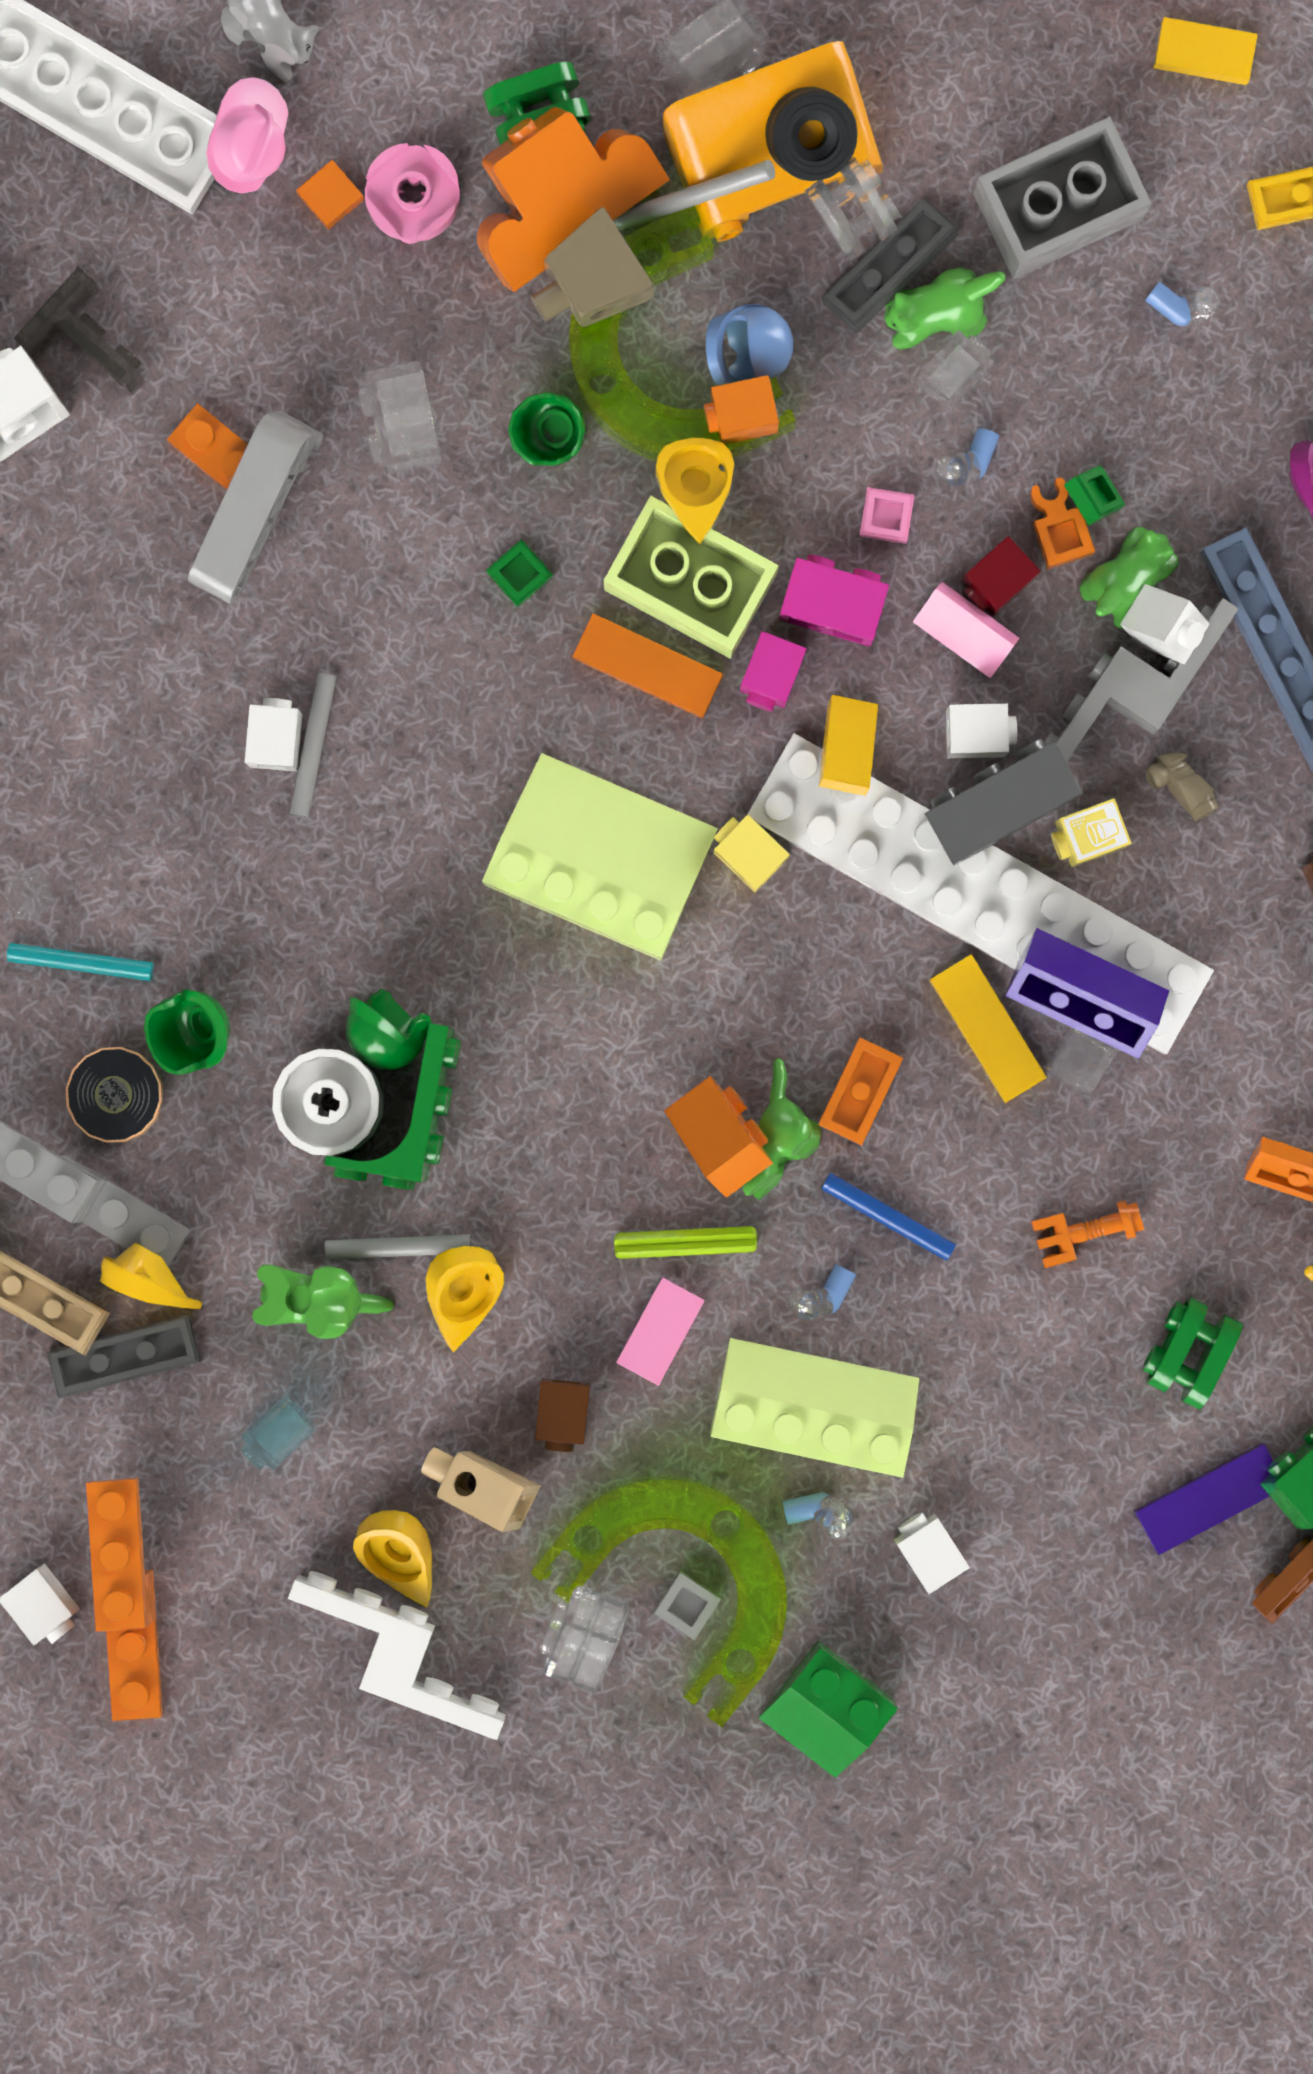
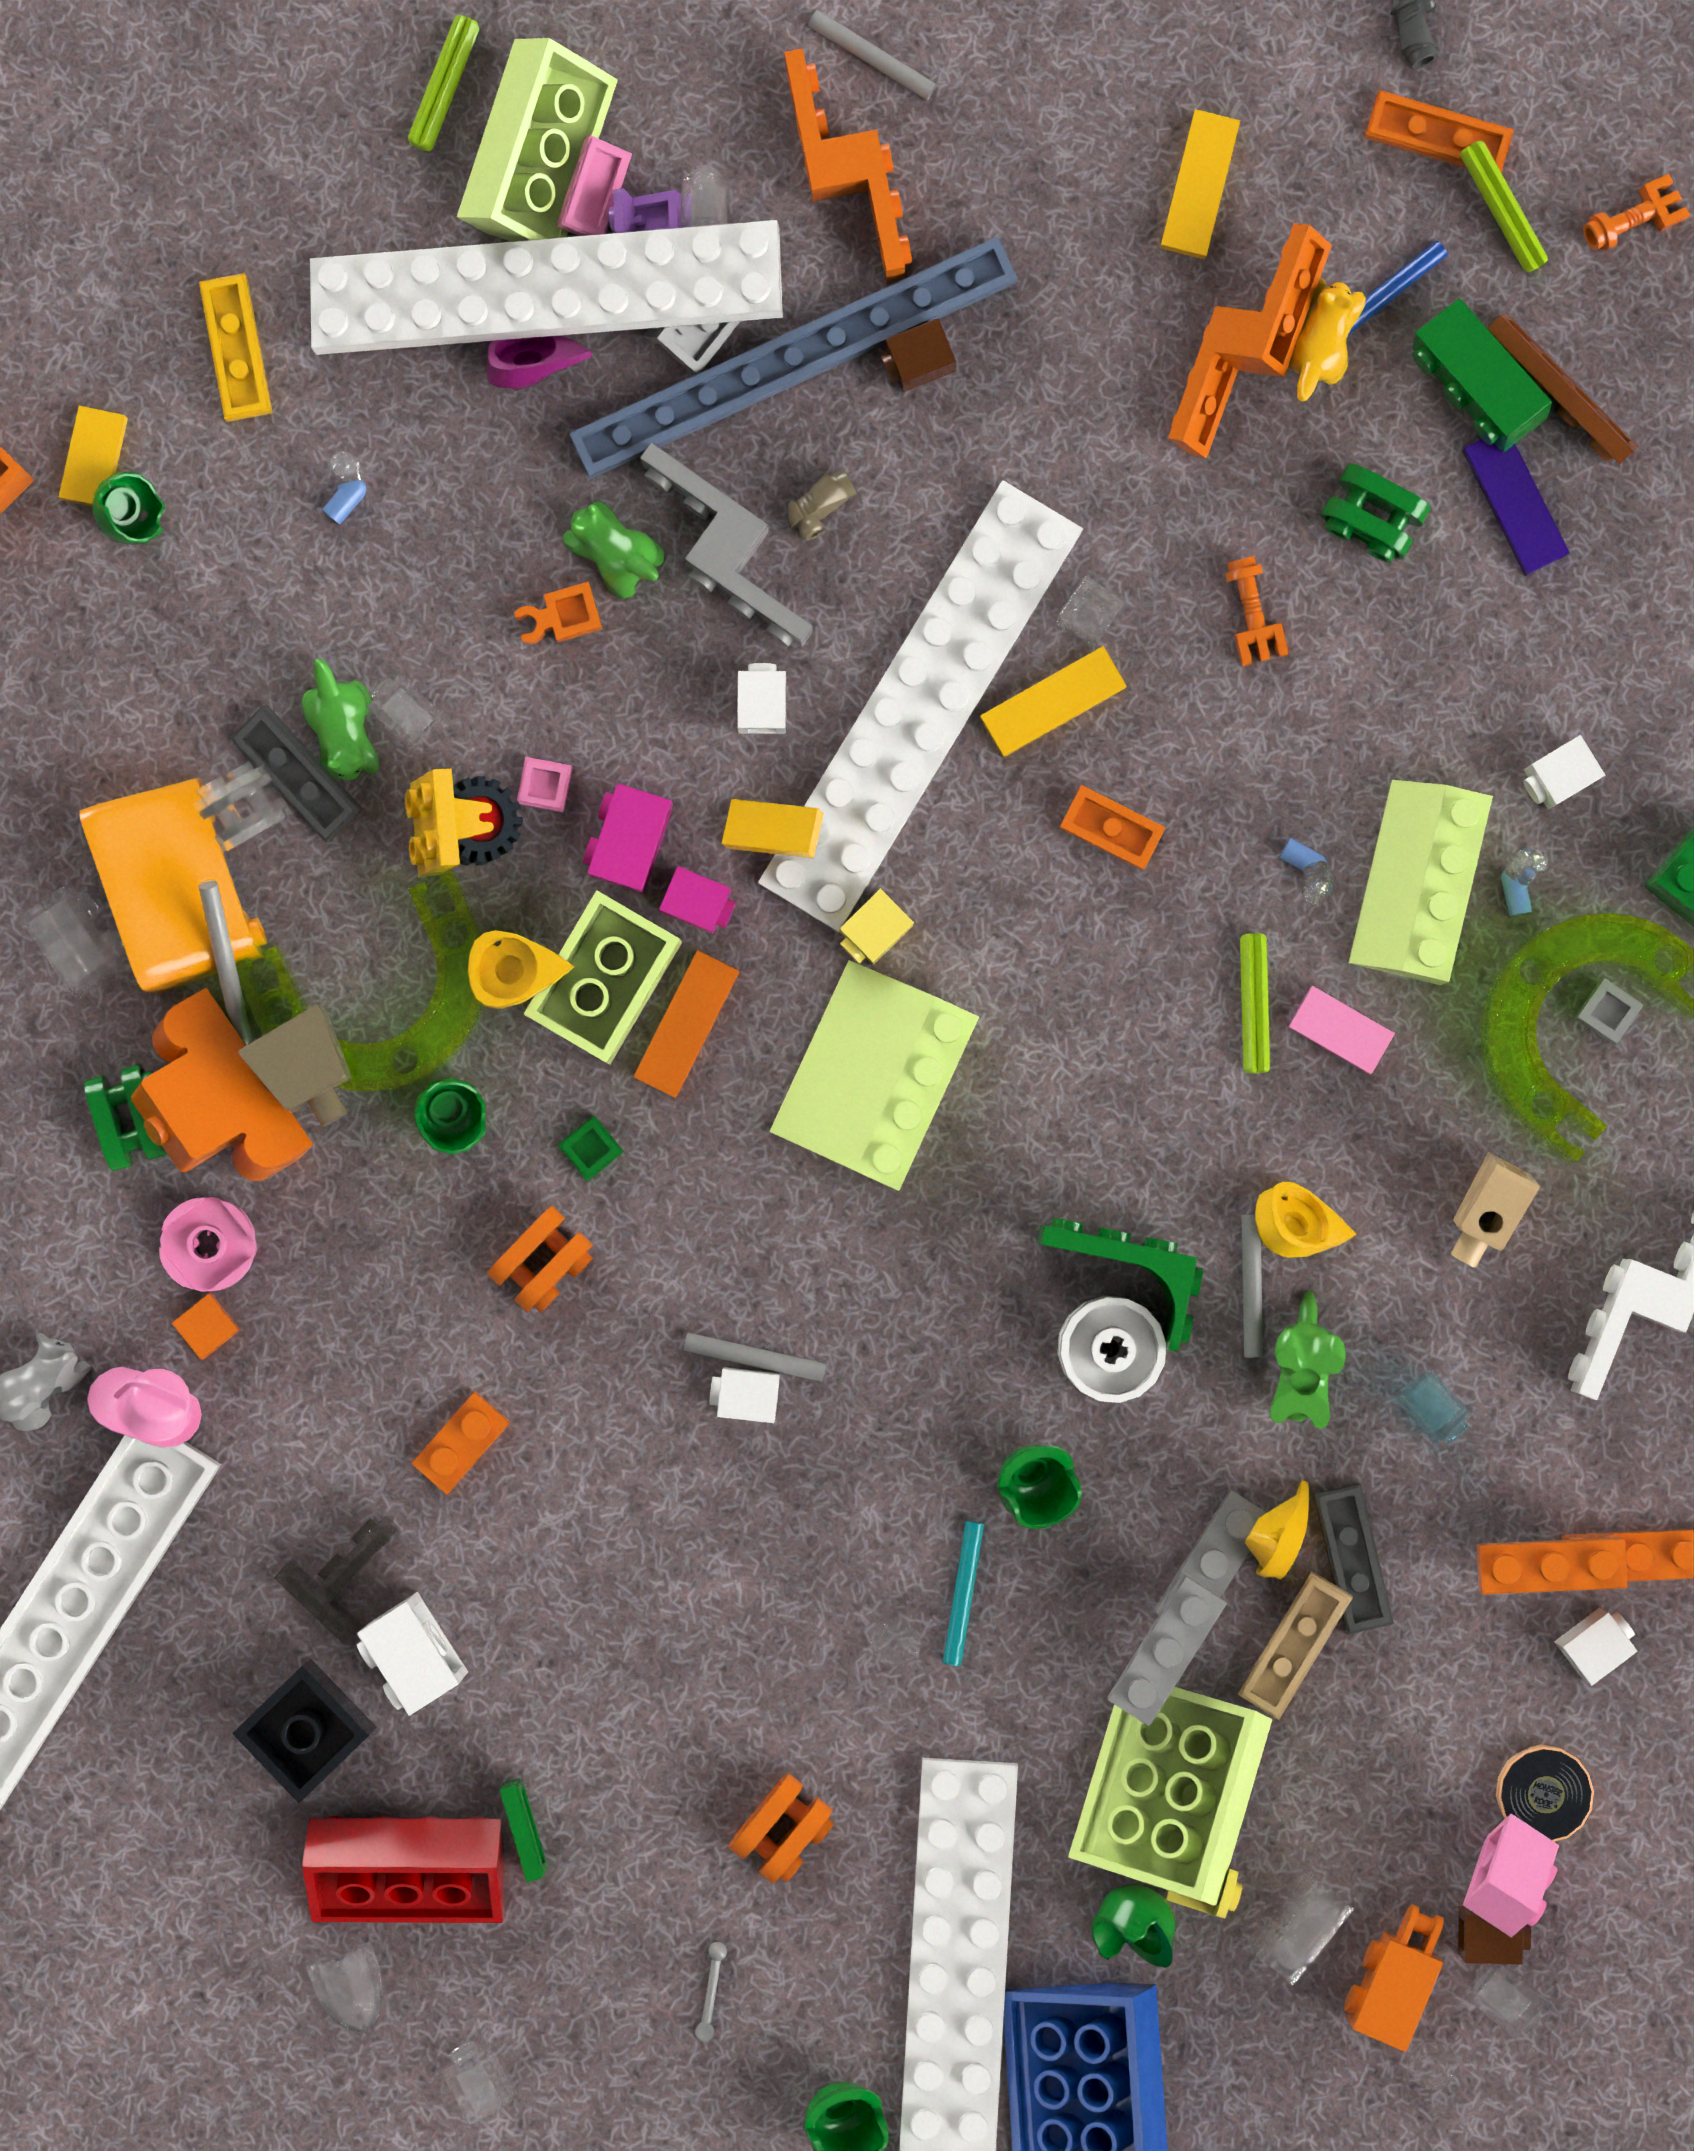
camera: 90 degrees left, 0 degrees up
black tile [66,1047,163,1143] -> none
light grey beam [188,411,324,605] -> none
green helmet [345,989,433,1070] -> none
yellow piece [353,1510,432,1608] -> none
clear brick [358,361,443,475] -> none
reddish brown brick [535,1378,590,1452] -> none
clear brick [539,1586,630,1693] -> none
orange brick [664,1076,773,1198] -> none
orange brick [703,375,779,444] -> none
medium blue helmet [706,304,794,386] -> none
bright green animal [742,1058,822,1200] -> none
black tyre [765,87,858,181] -> none
blue bar [821,1173,956,1261] -> none
bright pink tile [913,582,1020,678] -> none
dark grey brick [924,739,1084,865] -> none
clear arm [935,428,1000,486] -> none
dark red brick [961,536,1041,617] -> none
light grey brick [973,117,1152,280] -> none
dark purple brick [1005,928,1170,1059] -> none
light yellow brick [1051,798,1132,868] -> none
green tile [1064,465,1126,526] -> none
white brick [1120,584,1210,665] -> none
none -> green hair [92,472,165,545]
none -> yellow plate [405,768,523,877]
none -> orange brick [486,1205,594,1313]

